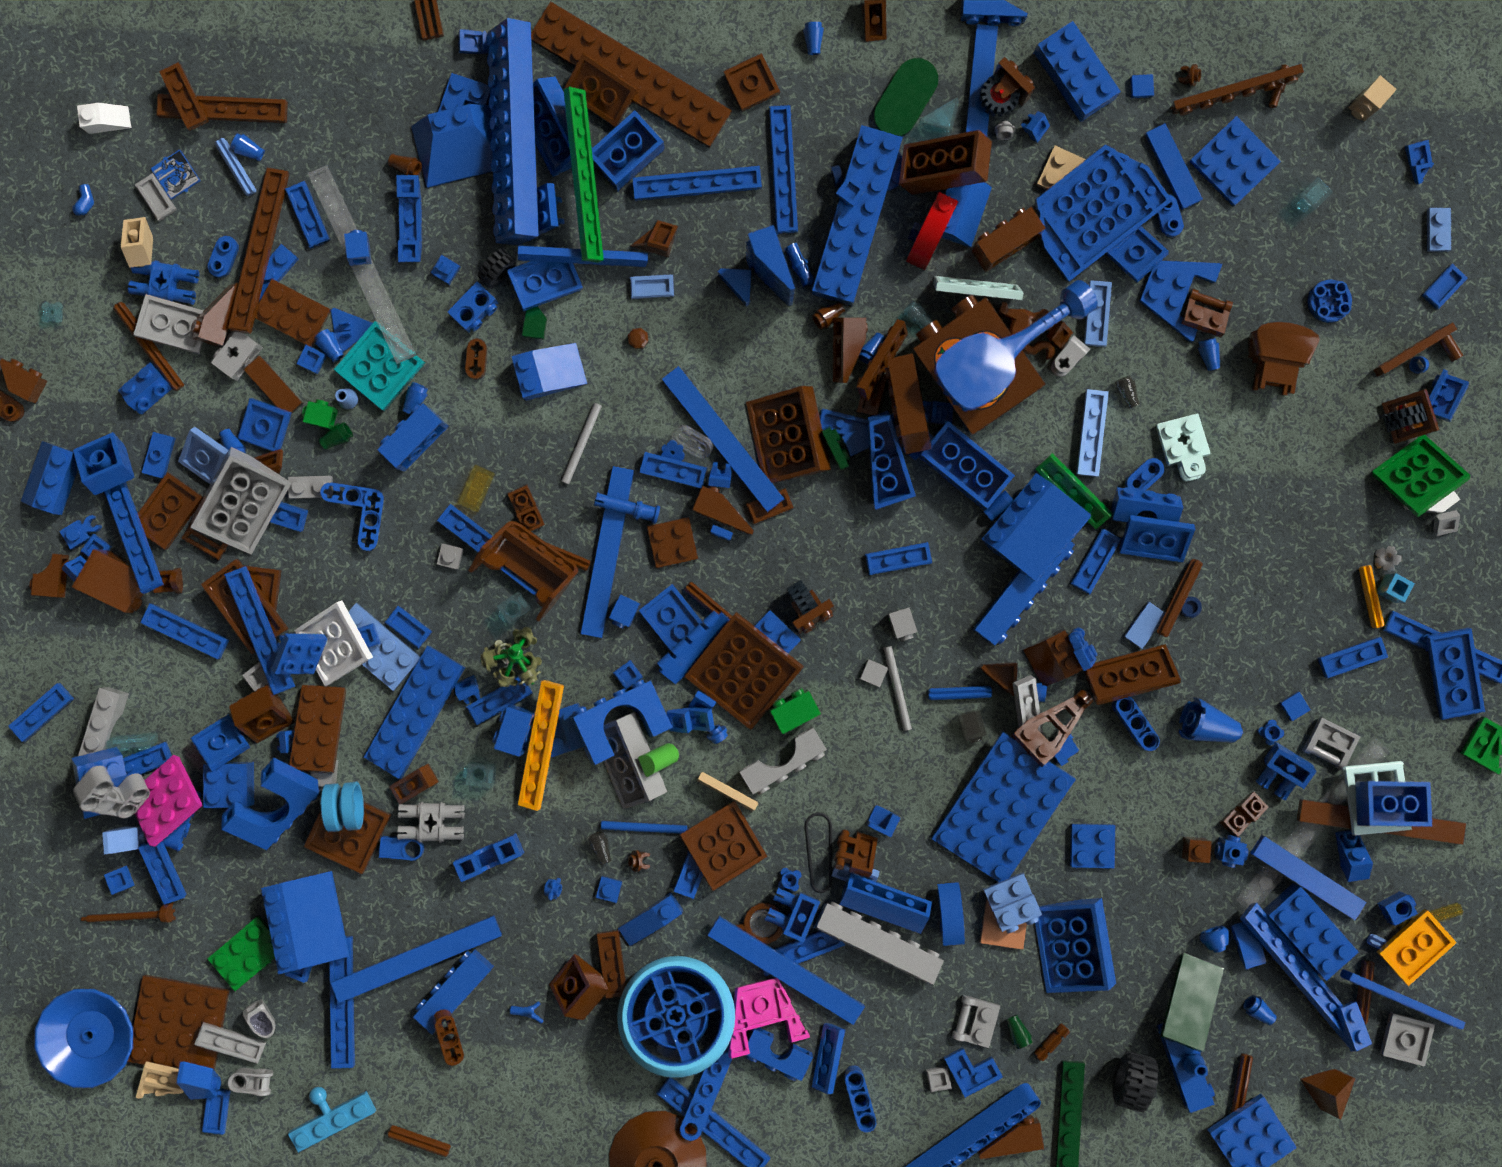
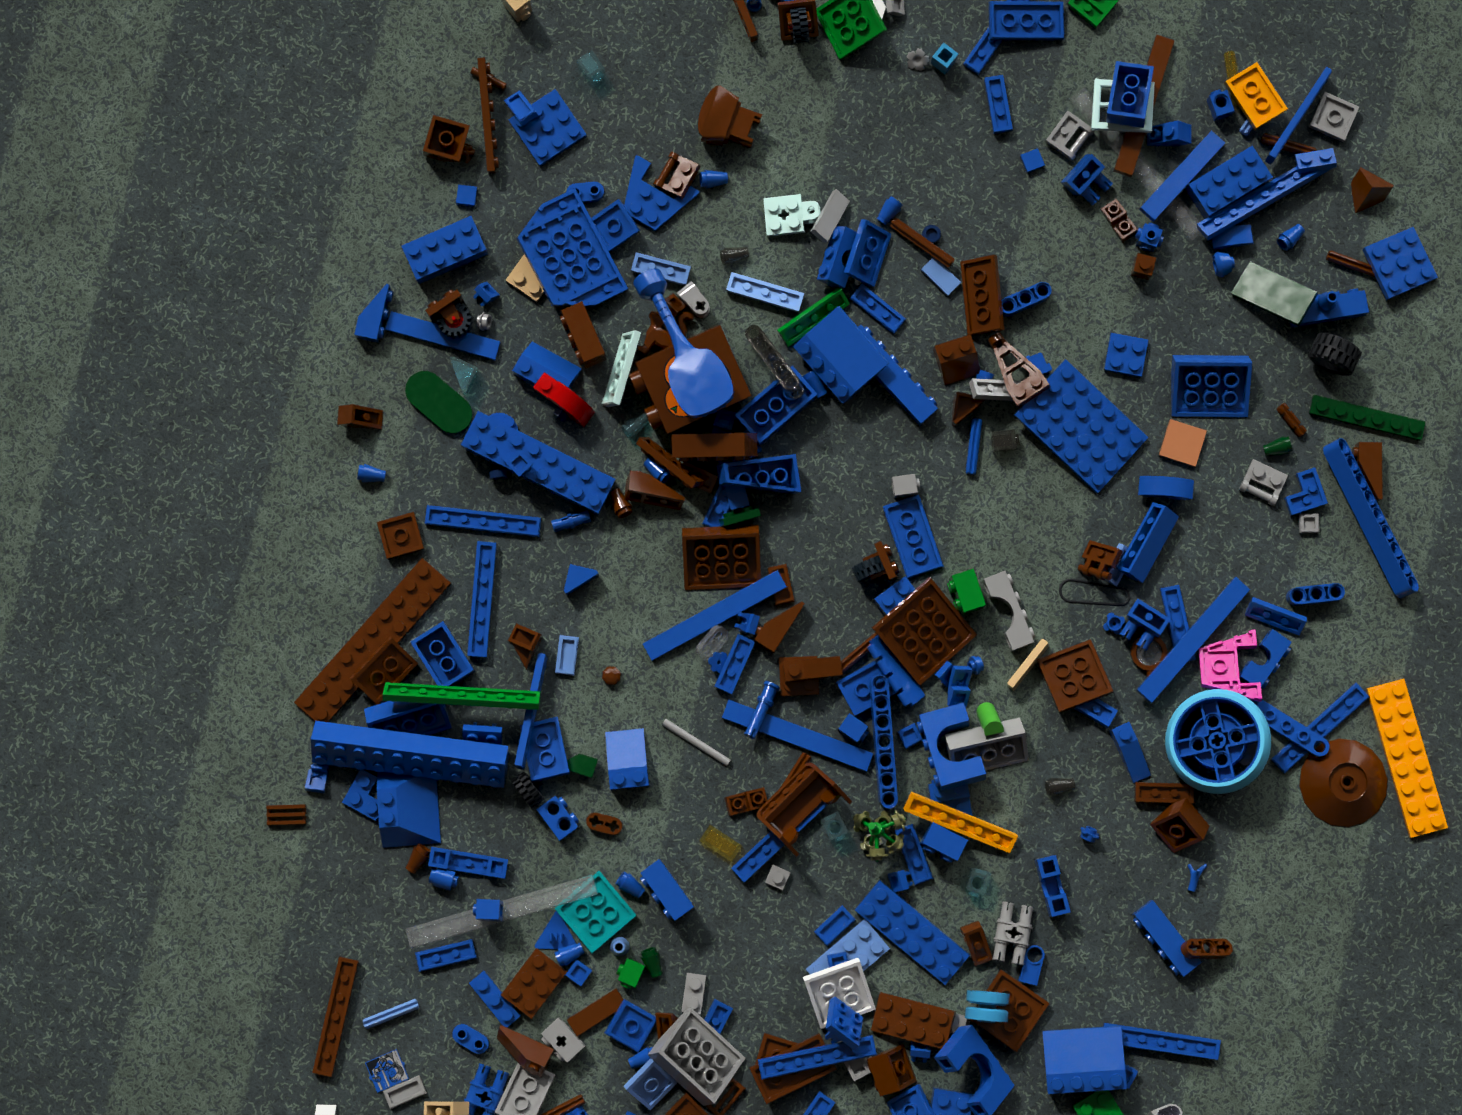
camera: 80 degrees left, 5 degrees down
reddish brown plate [159,62,209,131] -> none
reddish brown tile [228,167,289,334] -> none
blue cone [230,133,265,161] -> none
dark azure plate [288,1087,376,1152] -> none
blue beam [320,483,384,551] -> none
blue tile [331,915,502,1003] -> none
reddish brown axle [388,1125,451,1157] -> none
blue tile [430,255,461,285] -> none
blue plate [596,876,622,903] -> none
blue bar [601,821,687,834] -> none
reddish brown plate [628,850,650,872] -> none
blue tile [710,525,733,541] -> none
blue slope [745,225,795,306] -> none
light grey brick [813,902,944,985] -> none
light grey tile [860,659,888,687] -> none
blue tile [865,542,932,575] -> none
blue panel [866,805,900,837] -> none
light grey bar [884,646,912,731] -> none
reddish brown brick [899,130,992,195] -> none
medium blue plate [983,872,1042,933] -> none
blue plate [1069,627,1097,671] -> none
blue plate [1125,458,1164,491] -> none
blue tile [1145,124,1203,210] -> none
blue cone [1179,697,1243,743] -> none
blue plate [1258,720,1284,745] -> none
blue tile [1308,279,1352,323] -> none
light orange axle [1359,565,1384,628] -> none
none -> reddish brown slope [423,115,470,162]
none -> blue brick [429,868,459,891]
none -> blue tile [504,90,538,126]
none -> clear smoke beam [745,325,804,399]
none -> reddish brown slope [783,656,843,683]
none -> light grey tile [810,189,850,243]
none -> blue beam [869,674,898,809]
none -> blue cone [877,196,903,225]
none -> blue tile [883,495,944,579]

